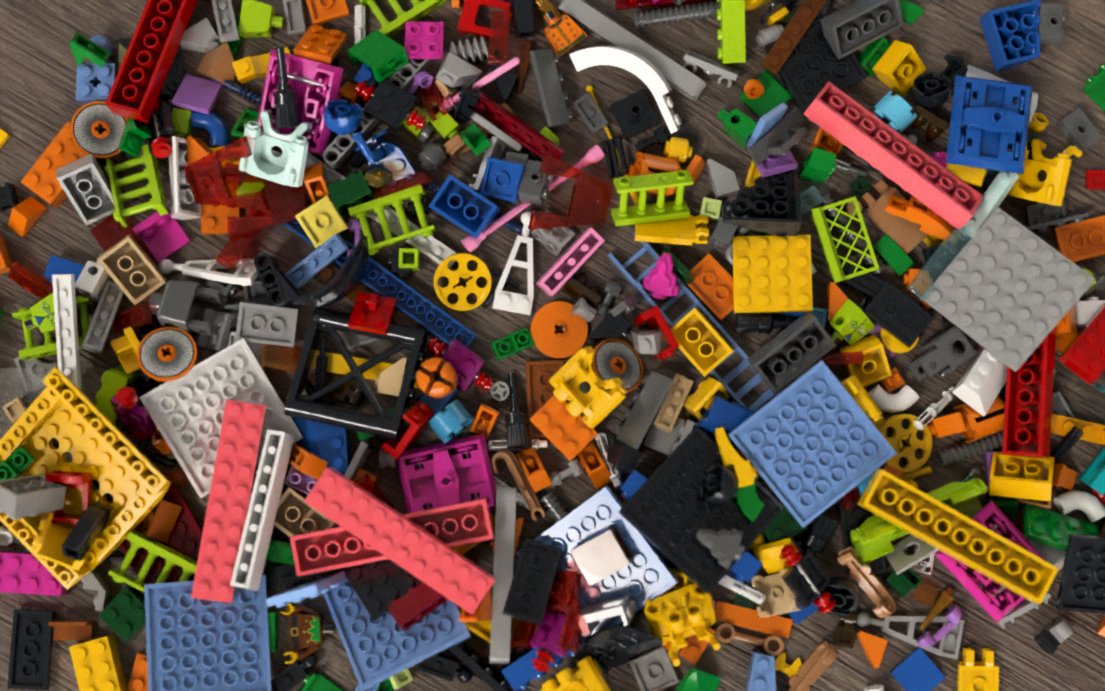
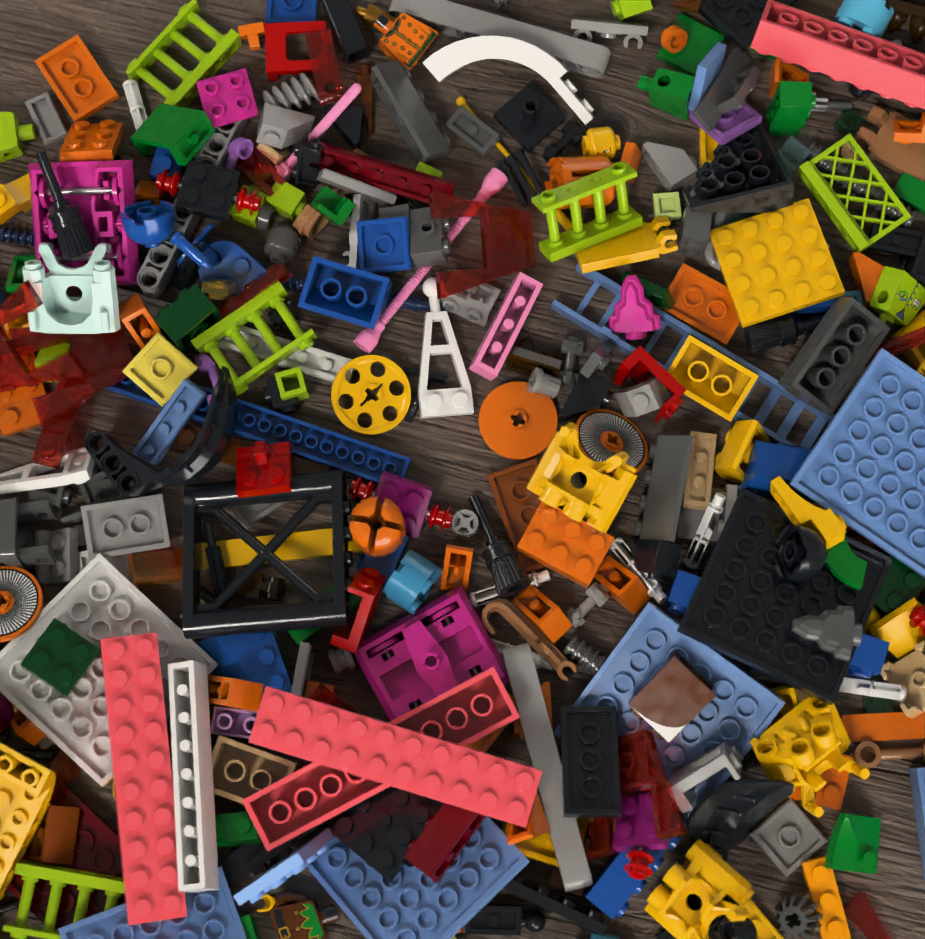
camera: 20 degrees left, 5 degrees down
tan slope [374,358,409,397] -> none
green slope [490,327,535,361] -> none
none -> dark green brick [20,618,101,698]
none -> white piece [683,493,726,569]

